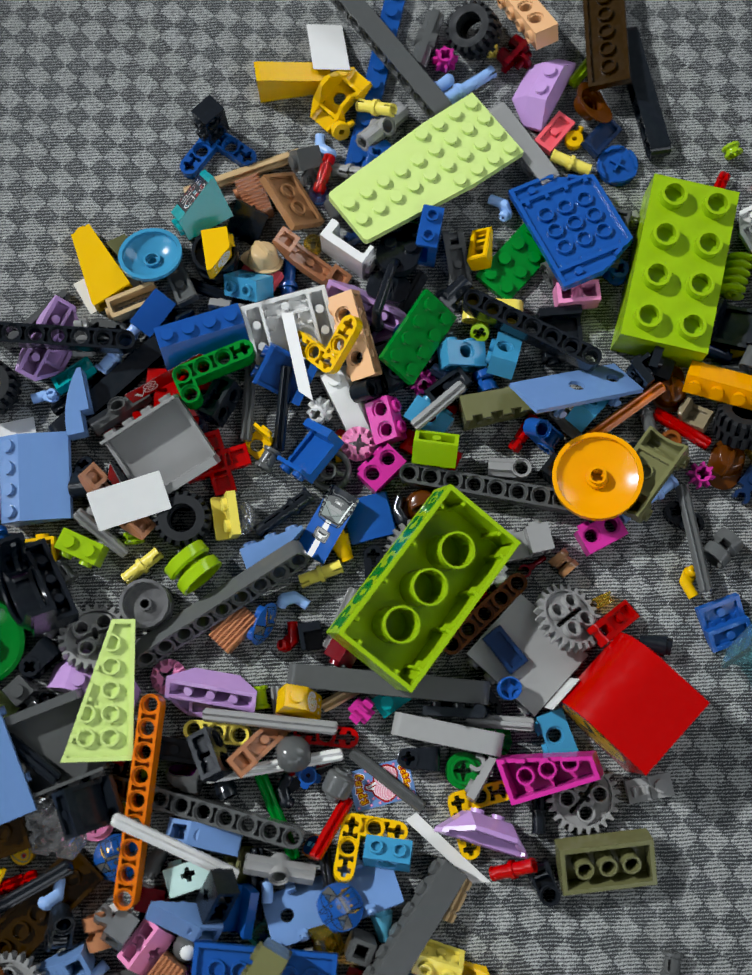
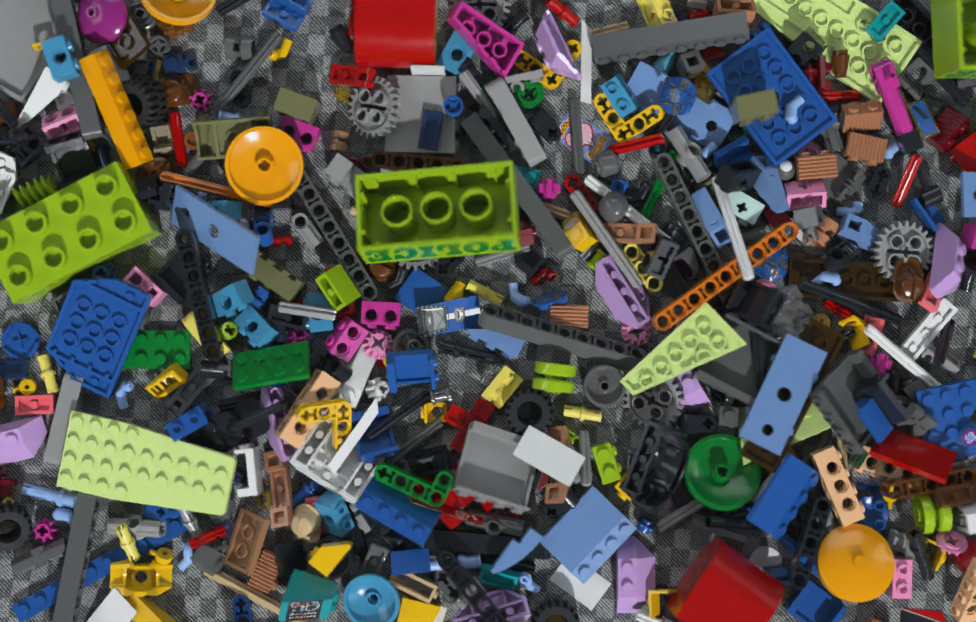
camera: 130 degrees left, 10 degrees up
none -> olive brick [273,86,322,126]

